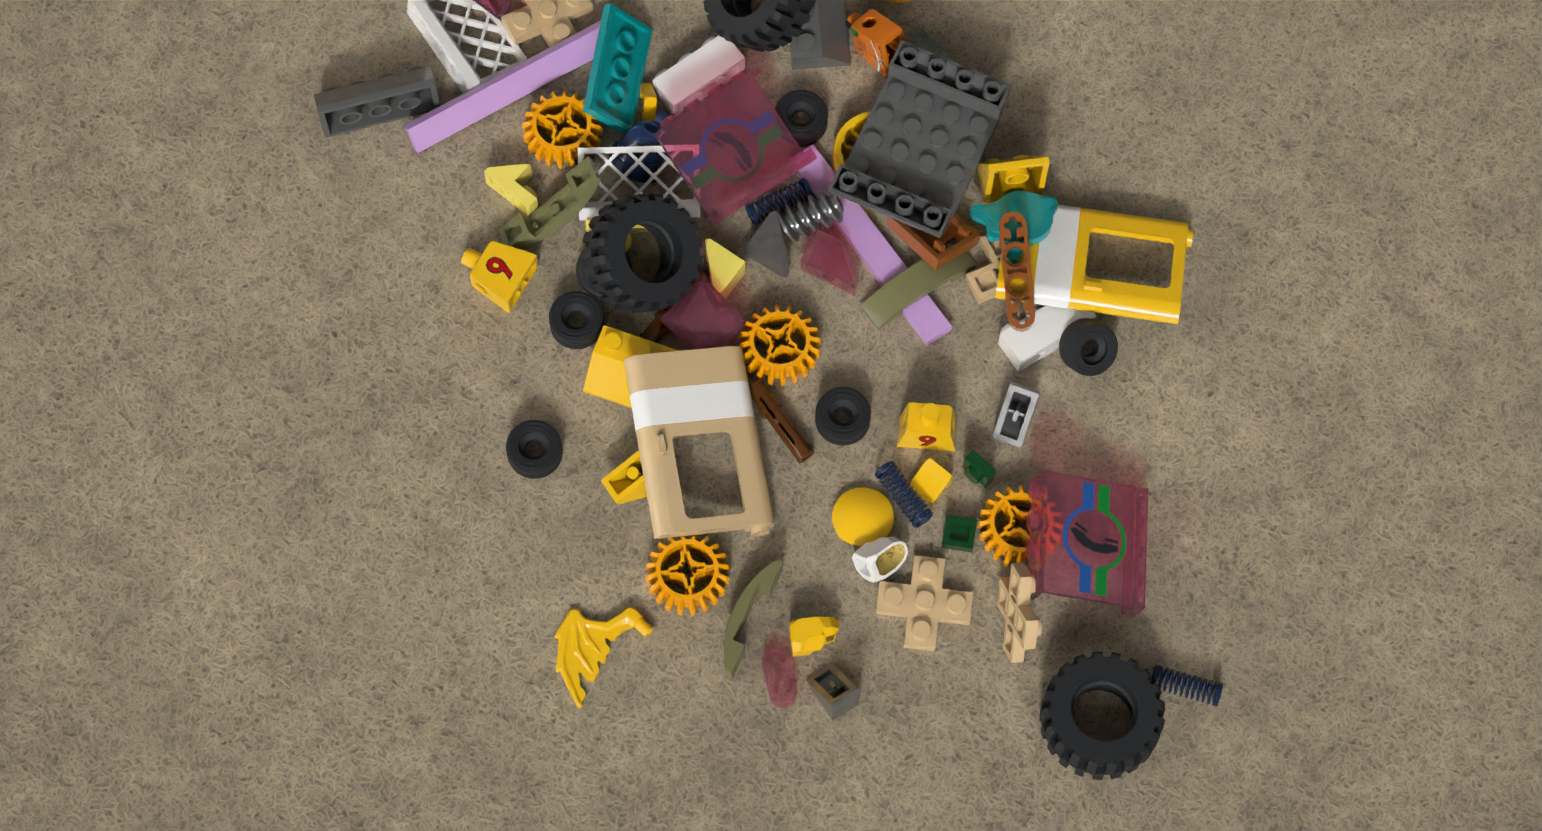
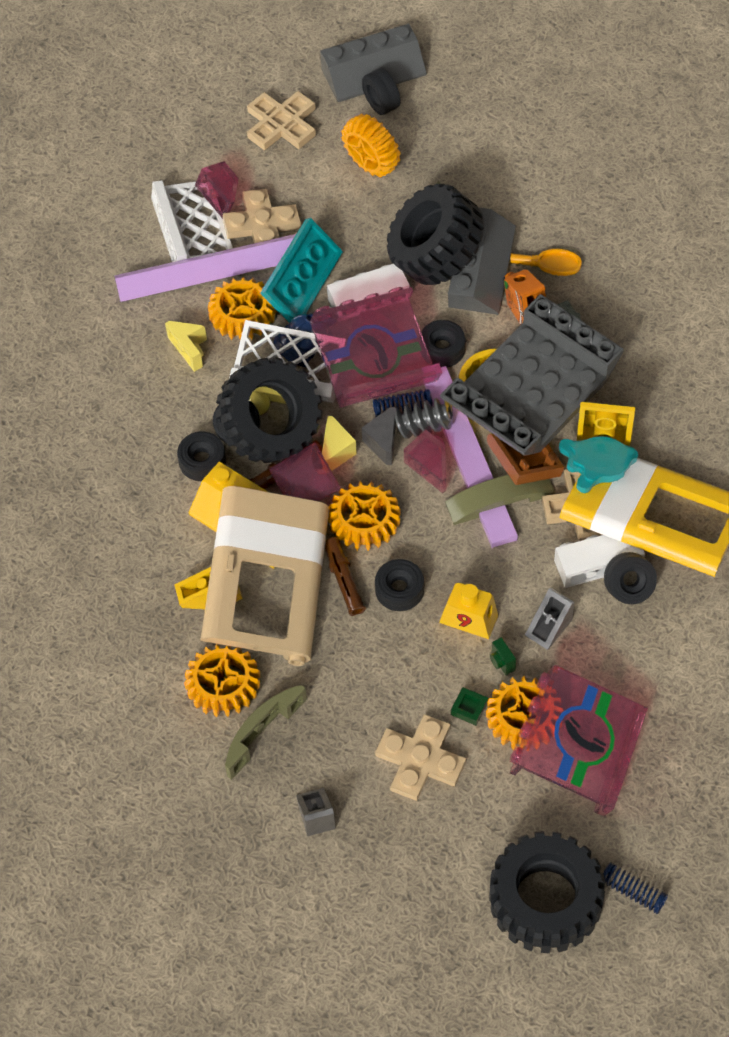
camera: 20 degrees right, 10 degrees down
dark grey slope [314,66,440,138] -> none
yellow torso [461,241,539,313] -> none
olive slope [498,157,601,250] -> none
black tyre [506,420,563,479] -> none
yellow animal [554,607,654,709] -> none
yellow tile [640,83,657,121] -> none
clear pink beam [762,647,797,708] -> none
yellow rock [789,616,840,657] -> none
yellow dish [832,487,894,547] -> none
white rock [852,536,908,583] -> none
dark blue piece [875,461,933,528] -> none
yellow slope [909,458,953,505] -> none
tan plate [997,563,1042,663] -> none
dark orange beam [999,212,1035,332] -> none

